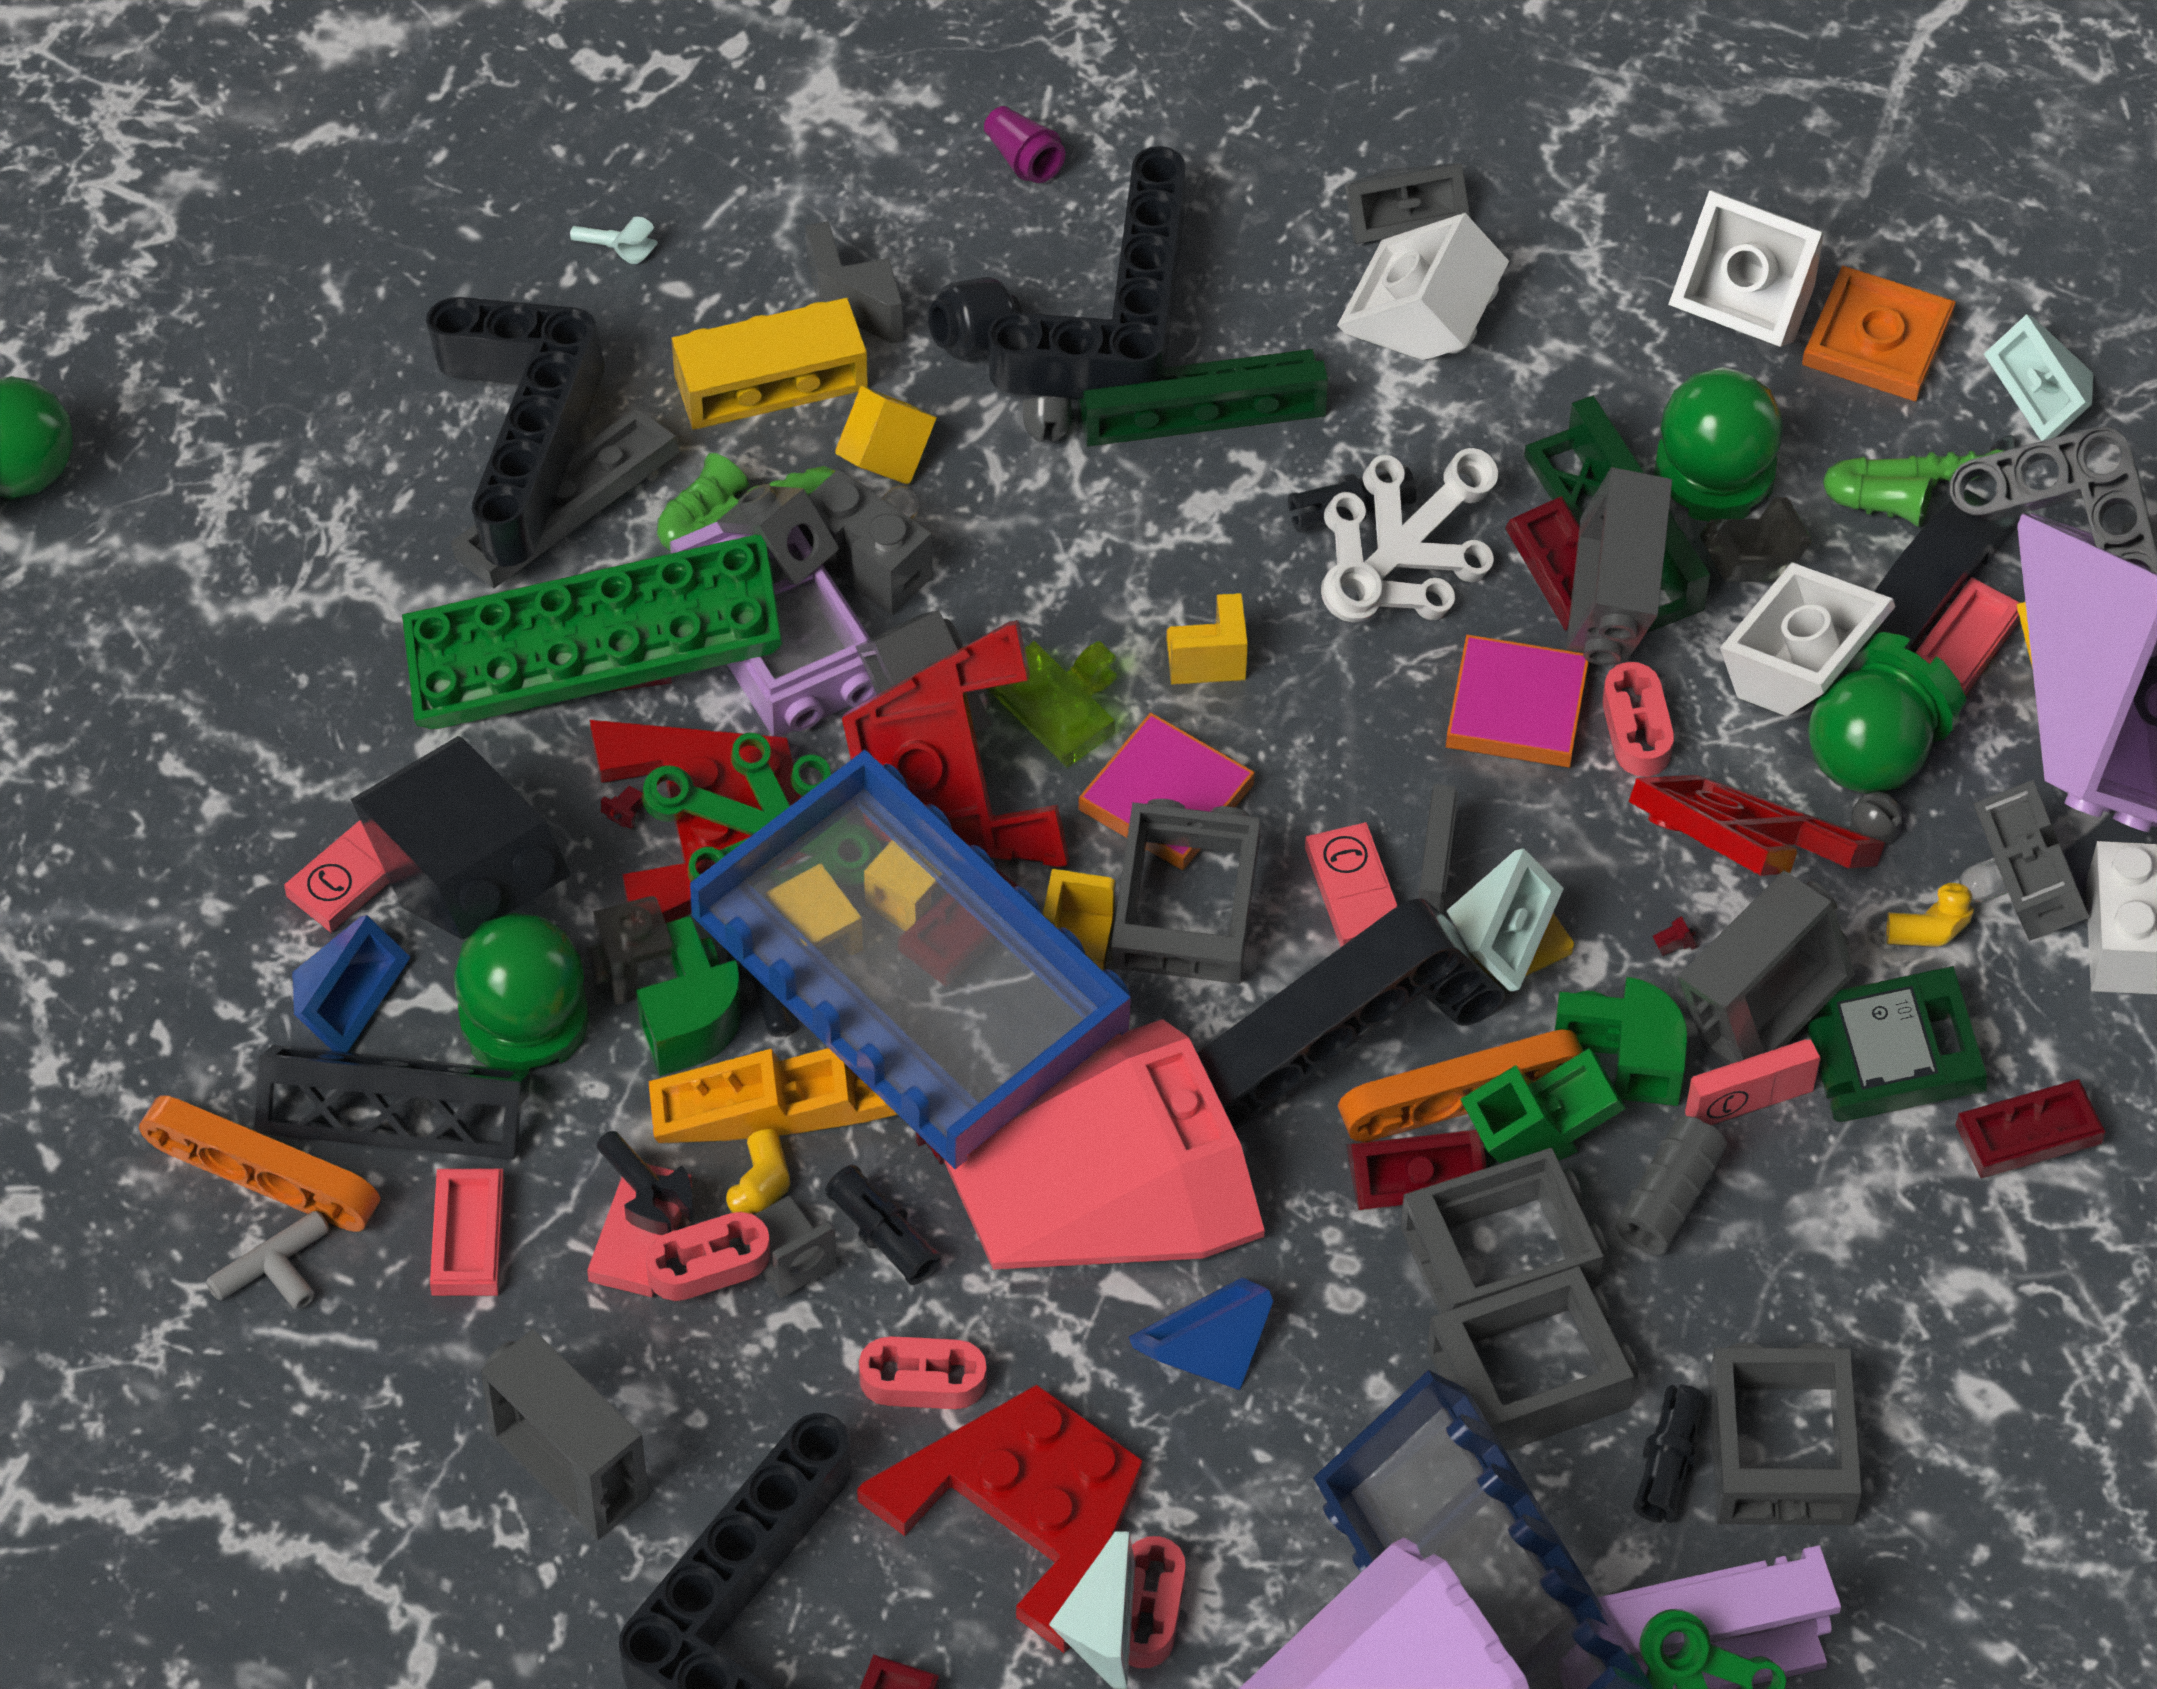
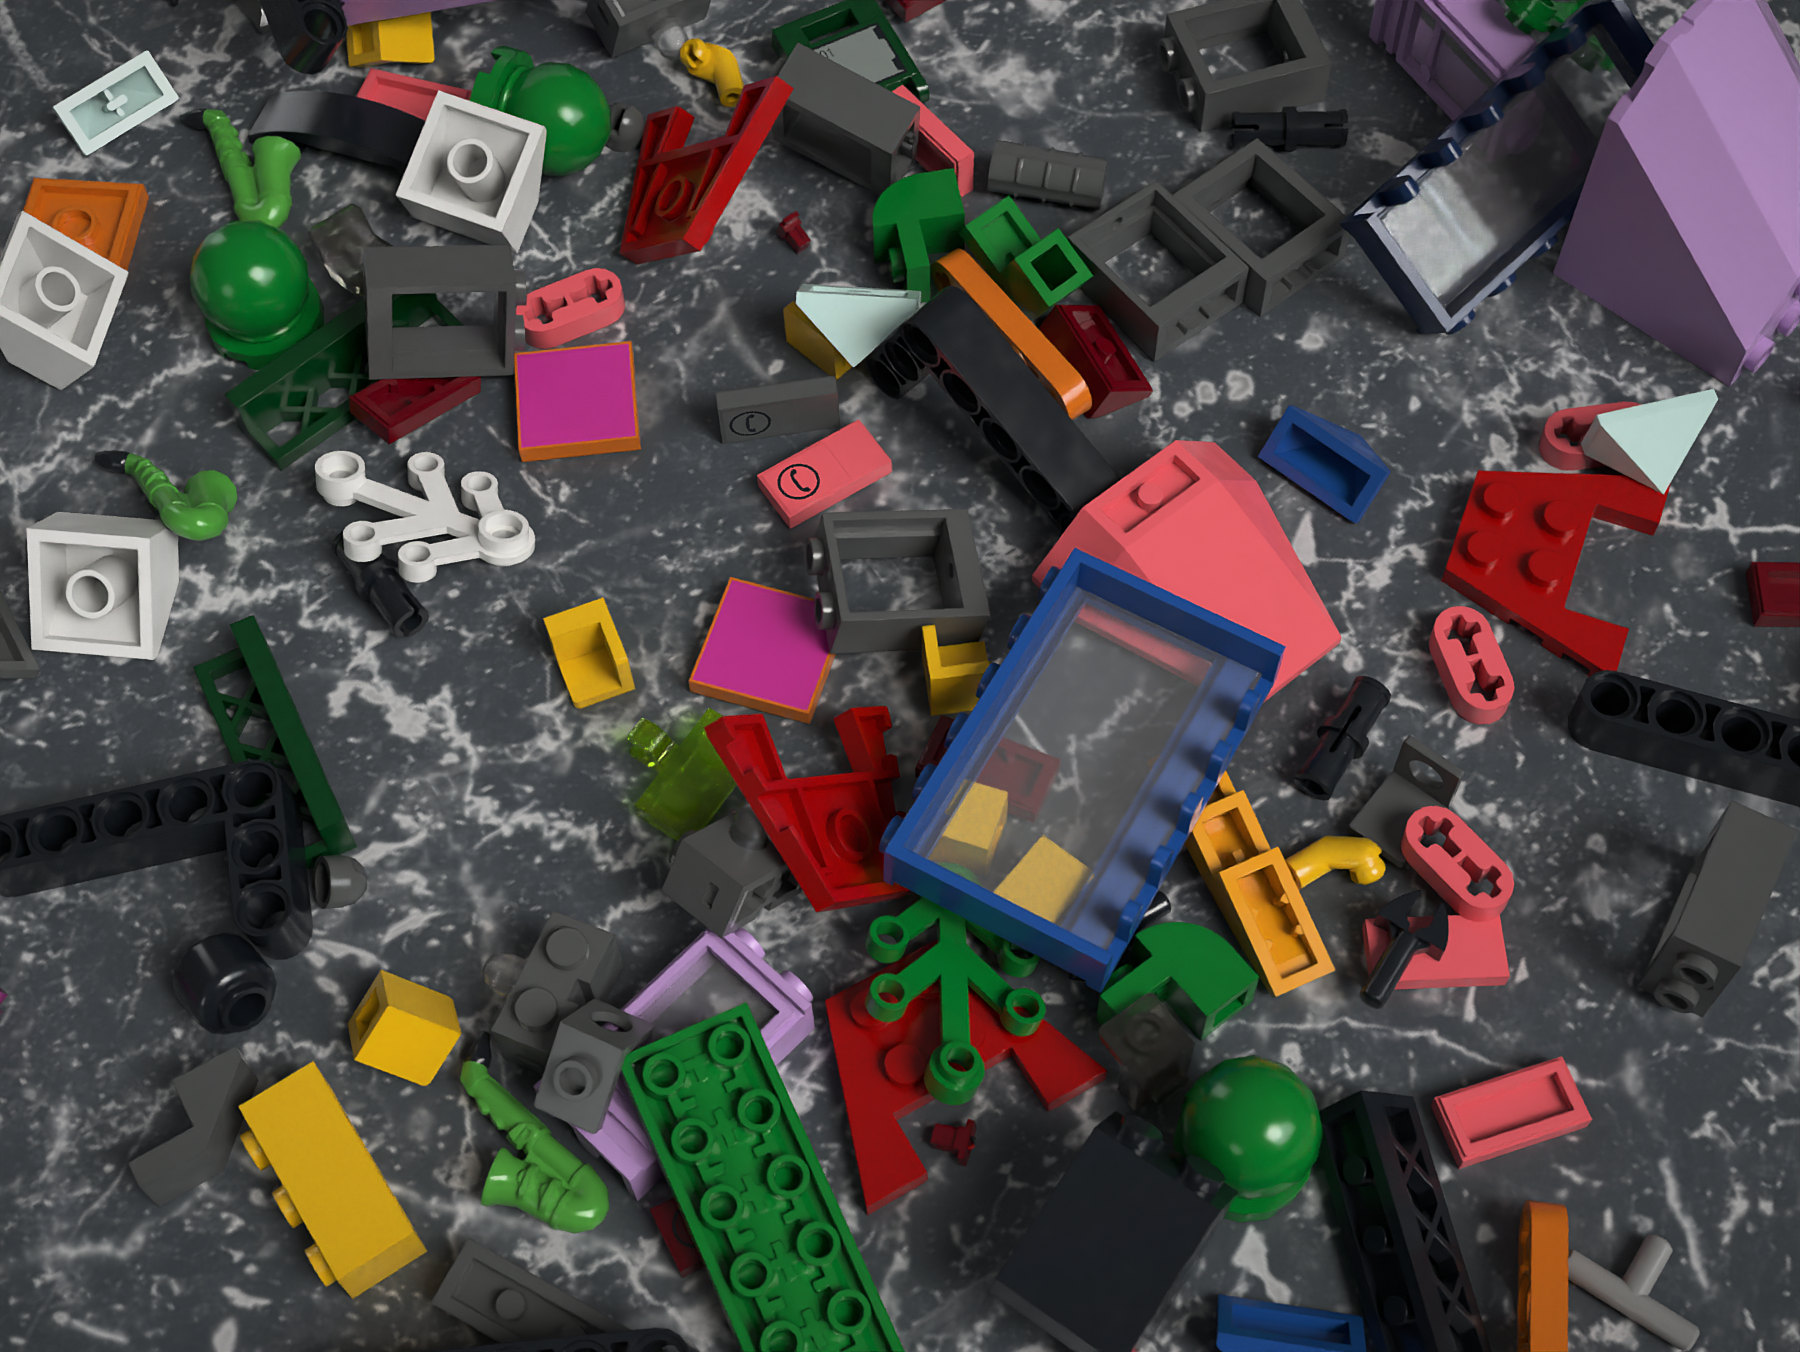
camera: 105 degrees left, 5 degrees up
none -> bright green piece [95,450,238,541]

